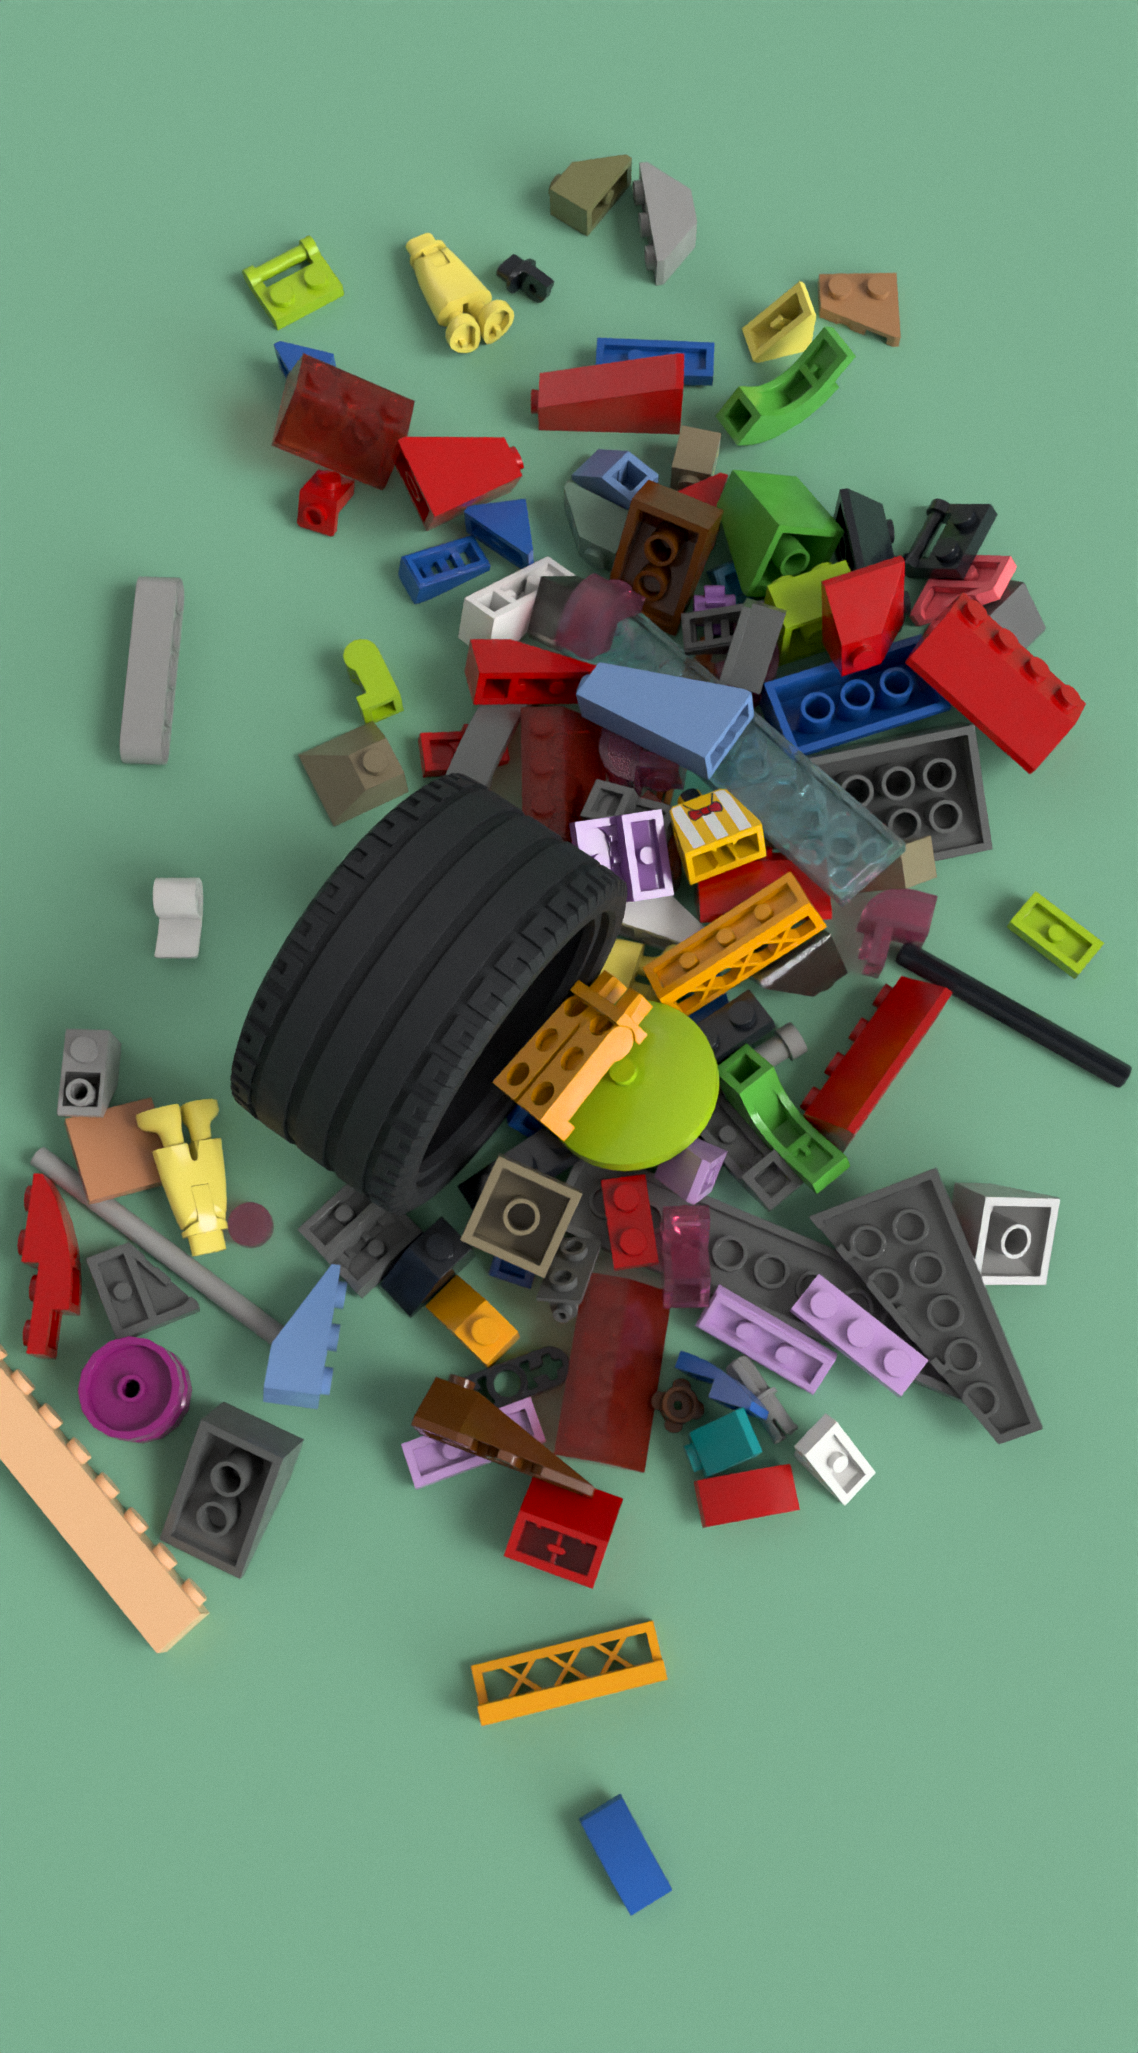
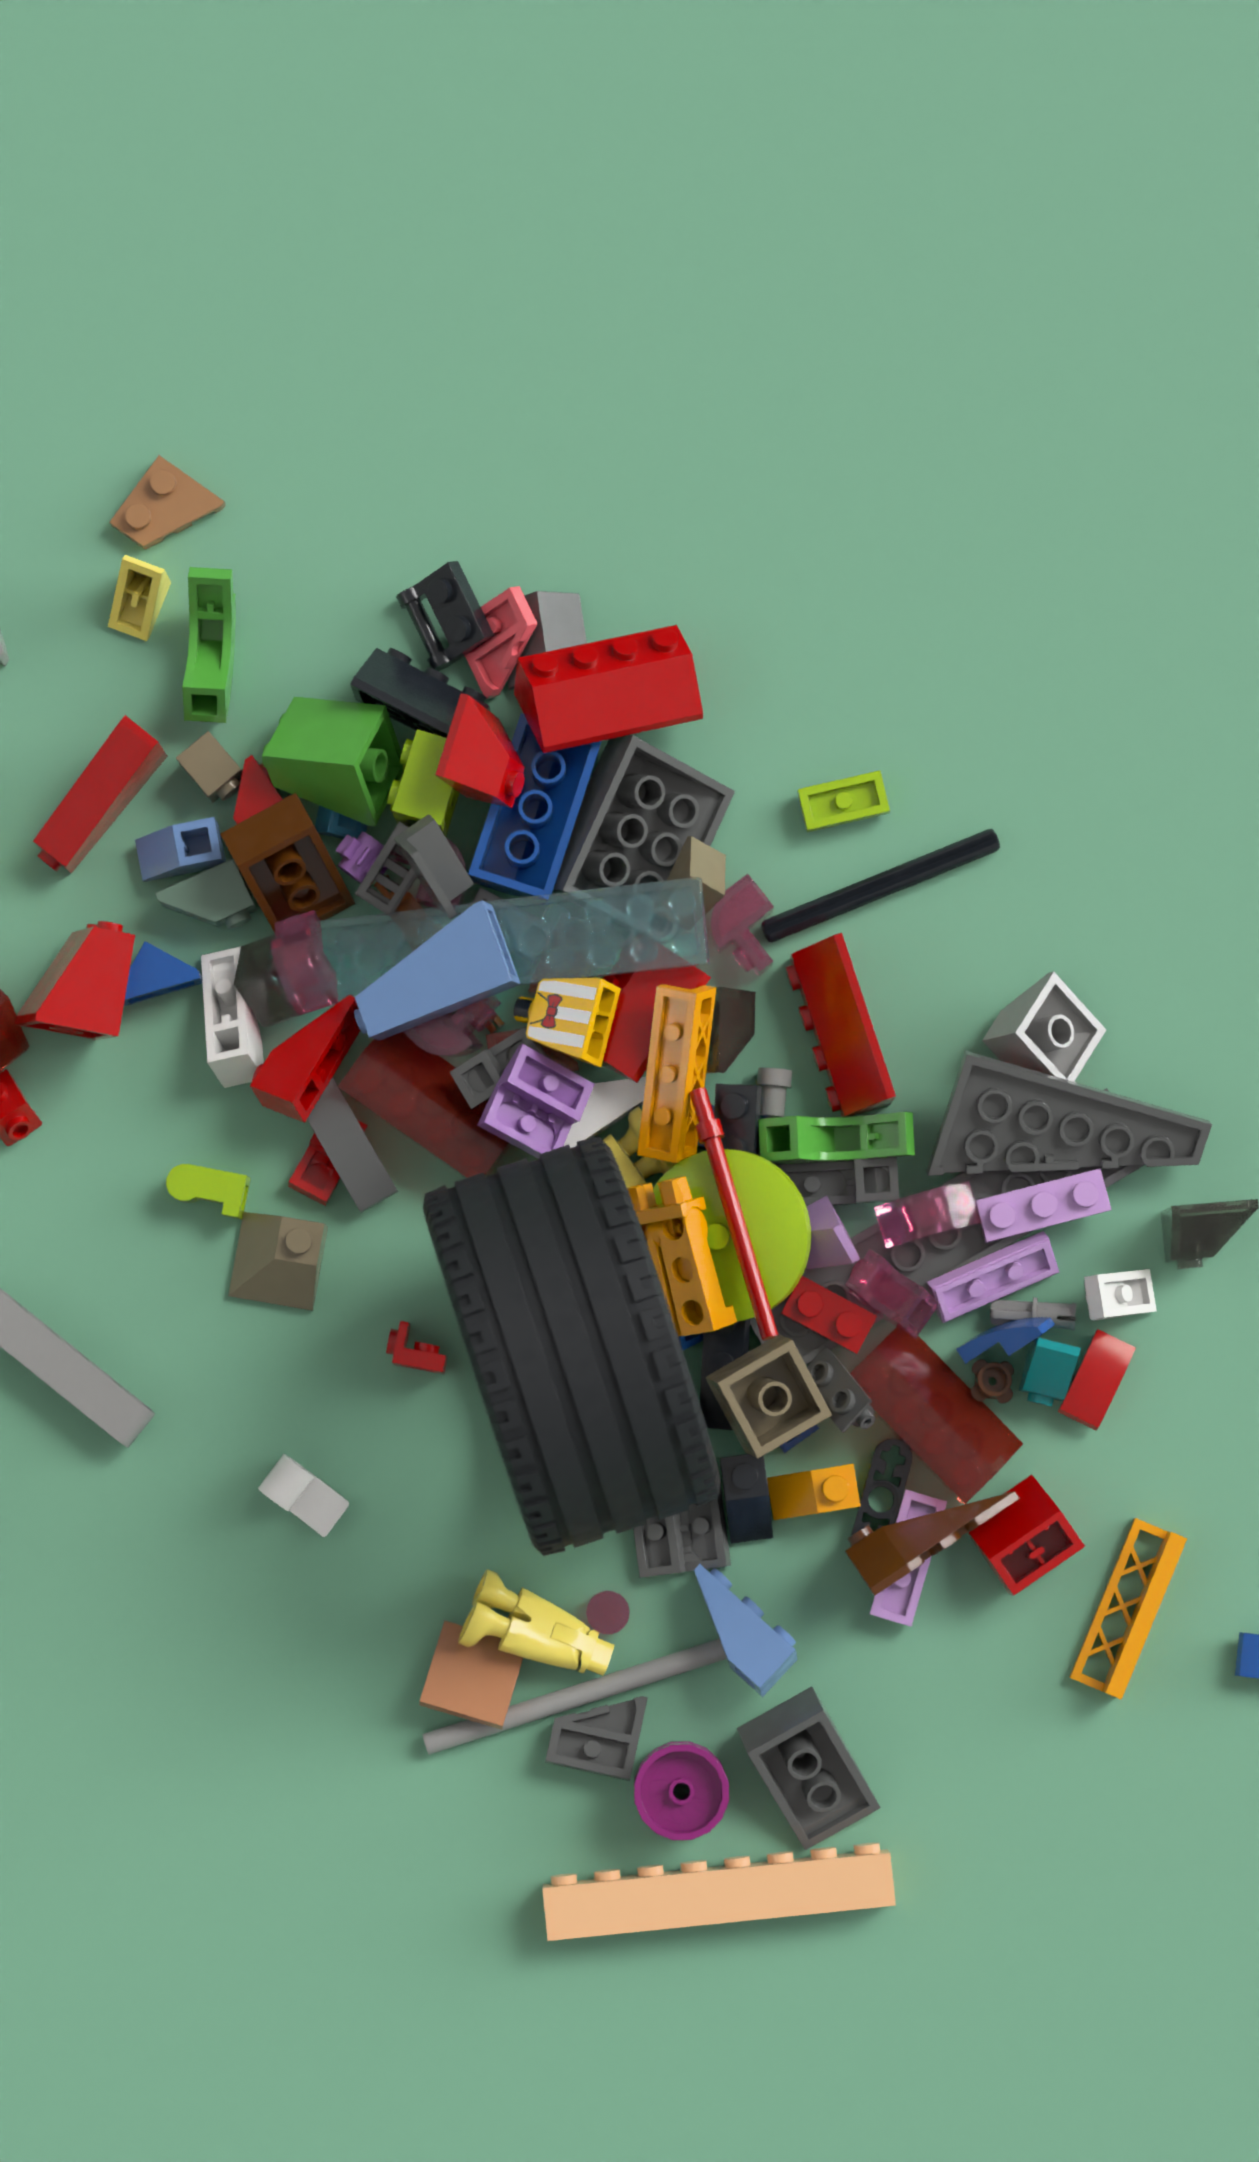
camera: 55 degrees left, 10 degrees up
red slope [17,1173,82,1359] -> none
light grey slope [57,1029,122,1118] -> none
blue slope [398,535,491,605] -> none
blue plate [596,338,715,386] -> none
none -> red bar [690,1087,779,1341]
none -> clear pink brick [874,1181,981,1249]
none -> clear smoke slope [1161,1199,1259,1270]

